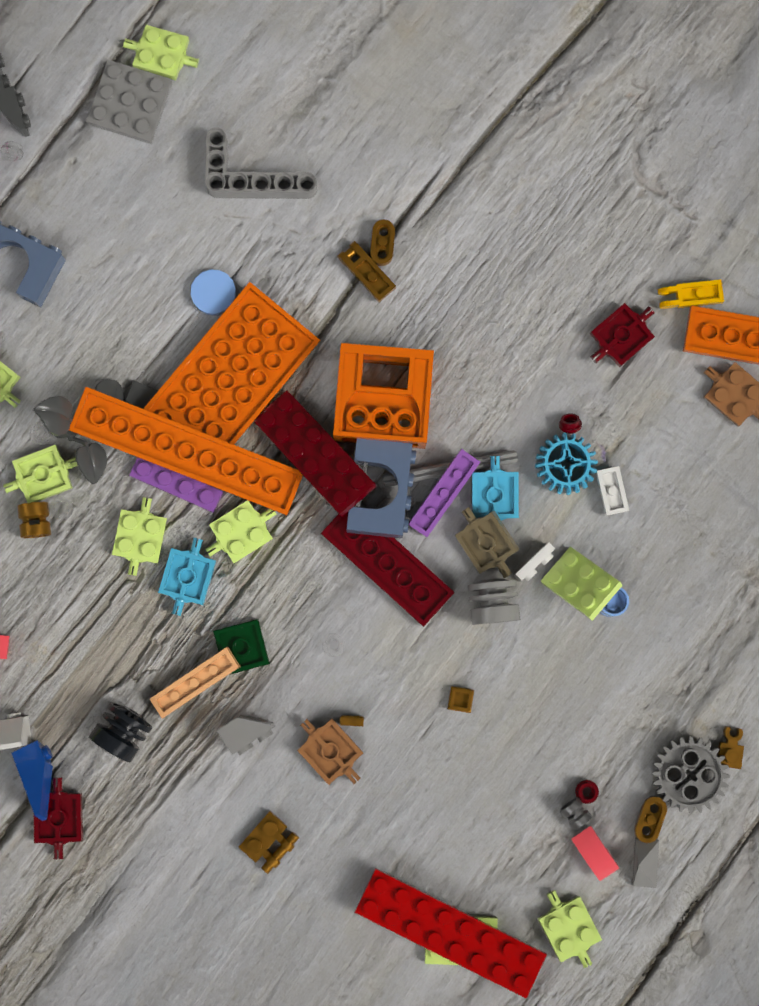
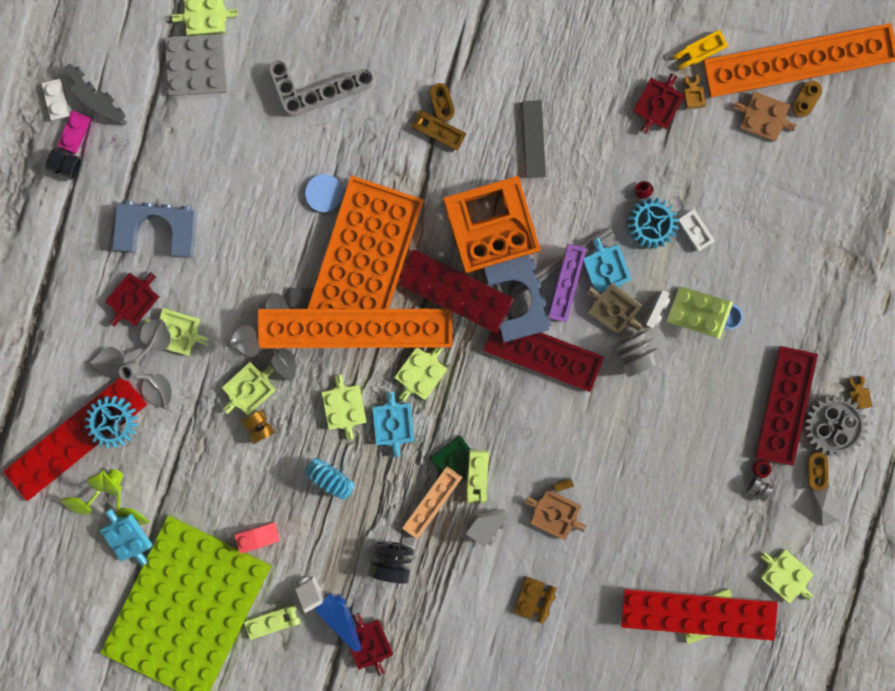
camera: 15 degrees left, 5 degrees up
medium lavender plate [129,457,223,513] -> none
pearl gold tile [447,686,474,713] -> none
coral slope [571,826,620,881] -> none
none -> medium azure gear [305,458,355,499]
none -> yellowish green plate [466,450,489,503]
none -> dark grey tile [522,100,546,178]
none -> pearl gold plate [683,75,706,110]
none -> dark red plate [755,346,818,466]

